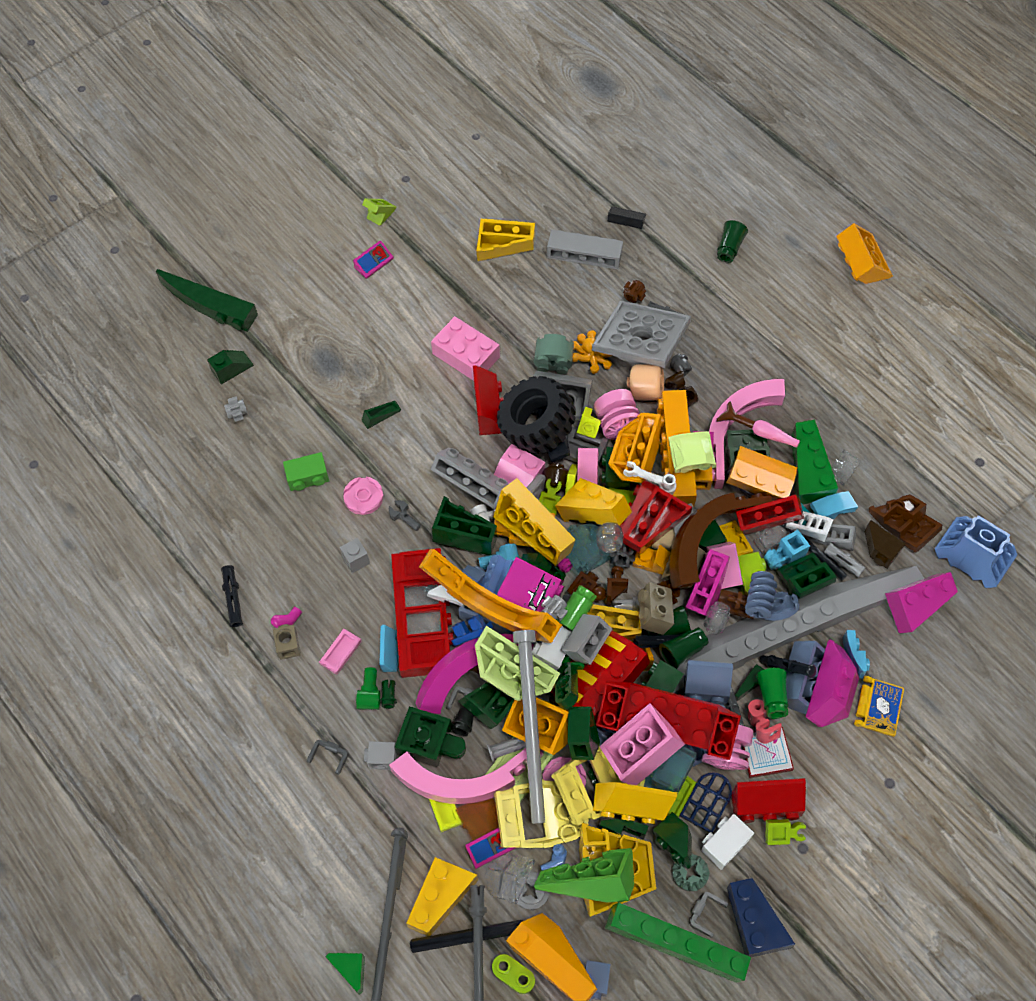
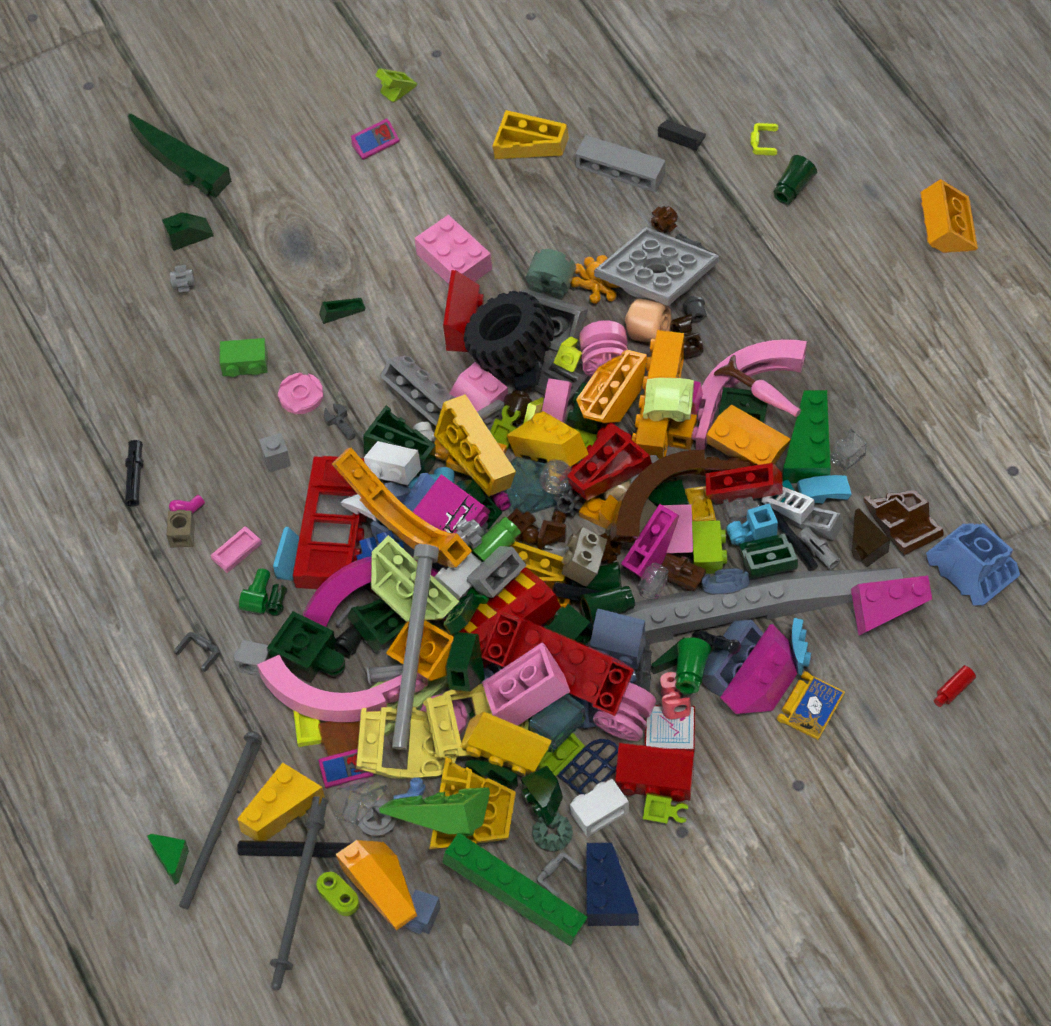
camera: 15 degrees right, 5 degrees down
white brick [623,461,676,495] -> none
sand blue piece [745,571,778,619] -> none
none -> white brick [364,441,421,485]
none -> neon yellow piece [750,123,778,156]
none -> red cylinder [934,665,976,707]

